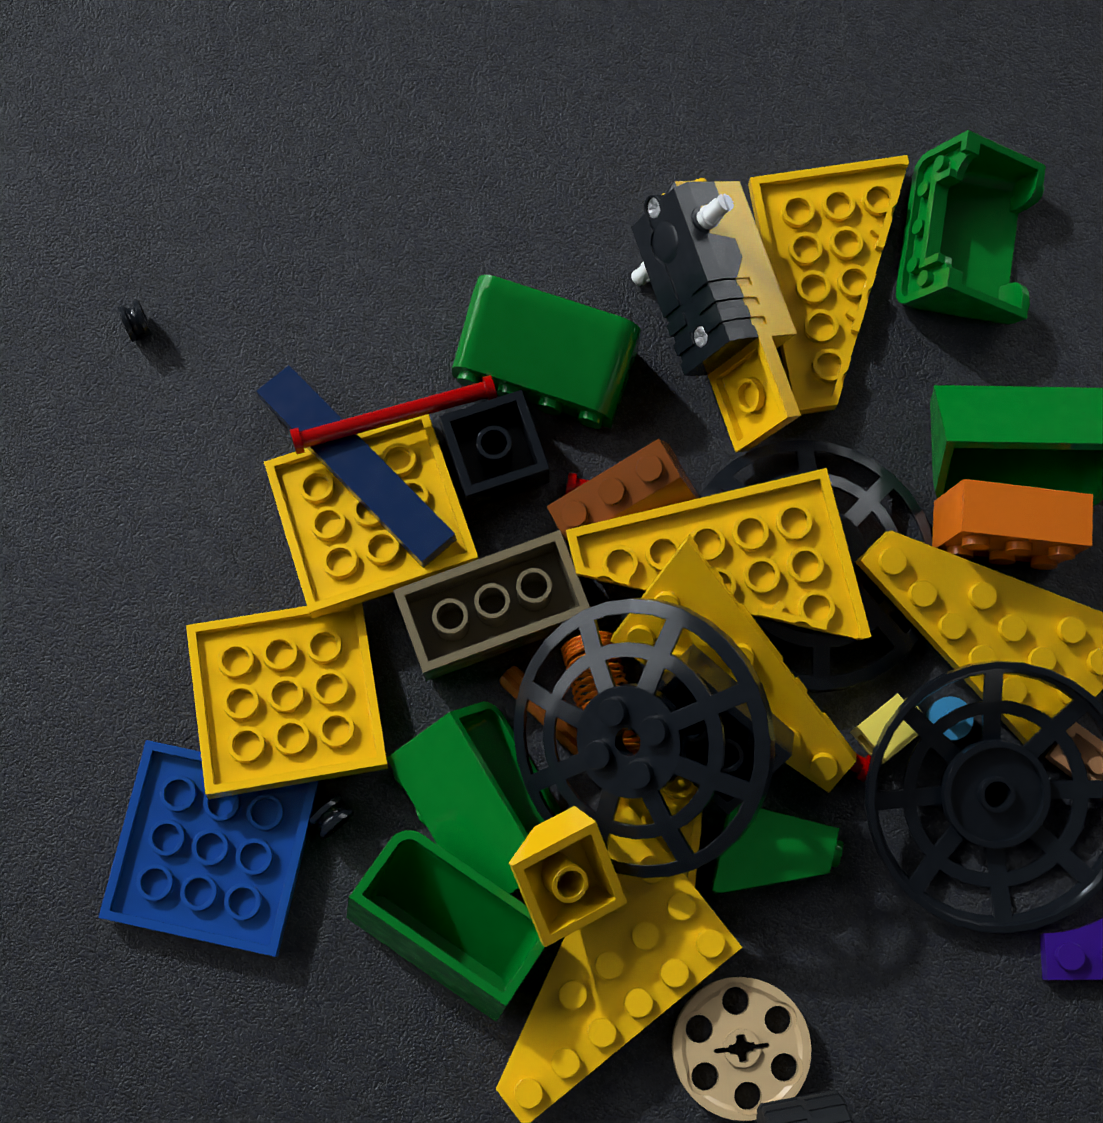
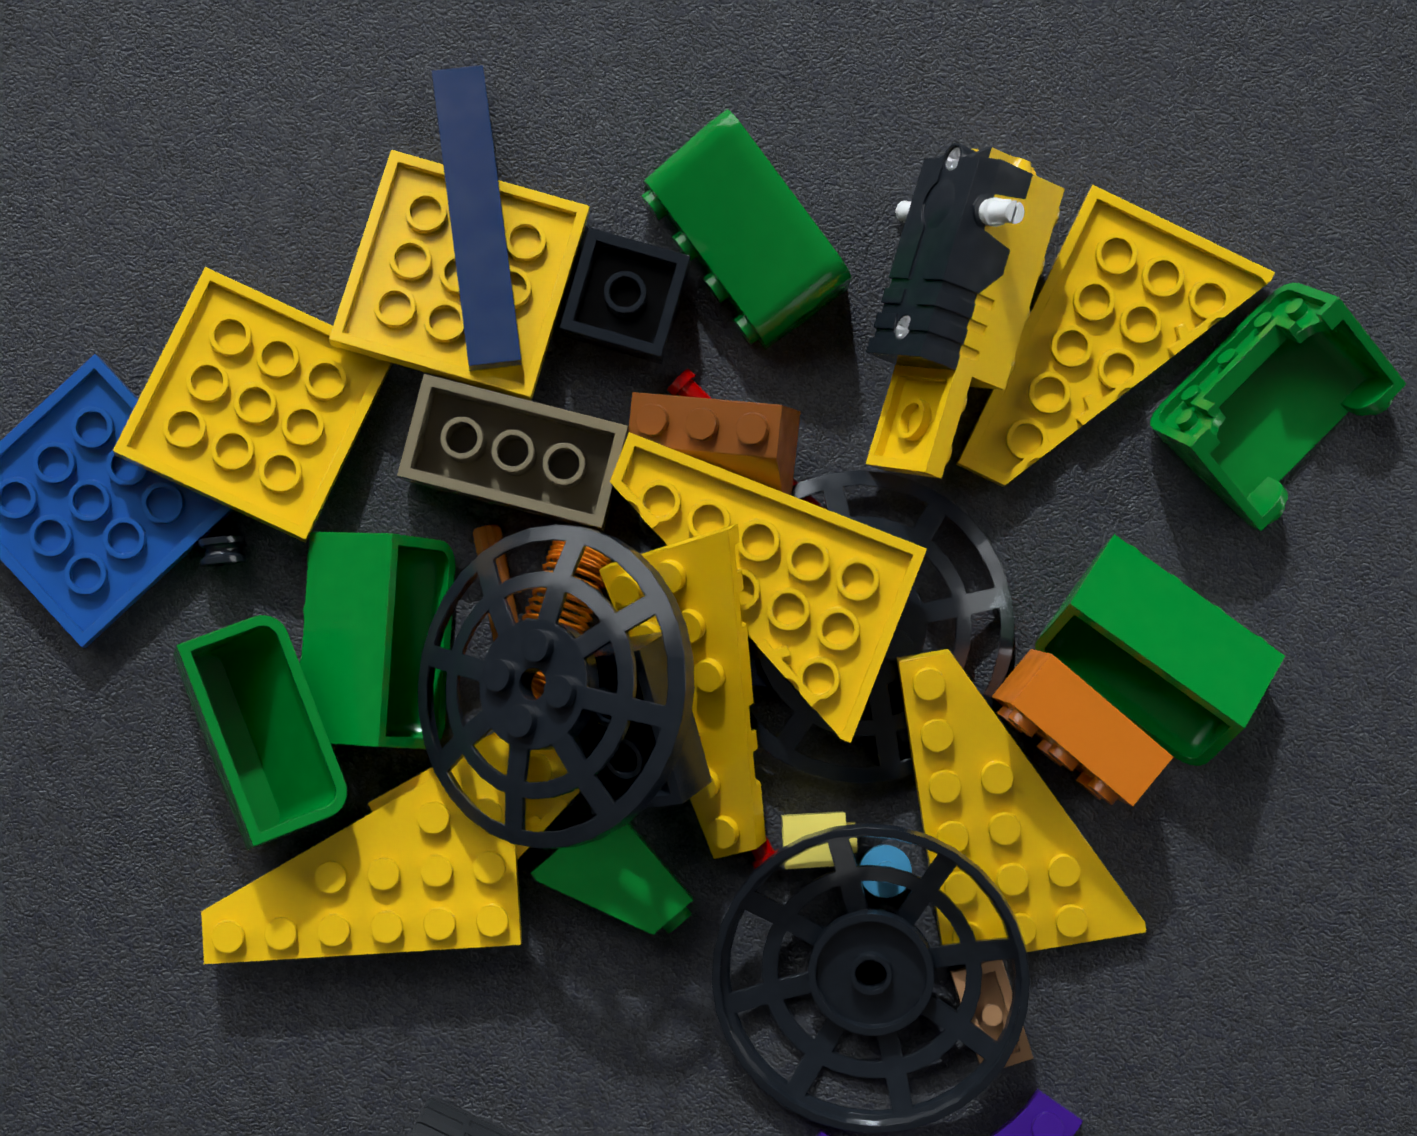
camera: 35 degrees right, 10 degrees up
red bar [290,375,497,455] -> none
yellow slope [509,806,627,947] -> none
tan wedge [672,977,812,1121] -> none

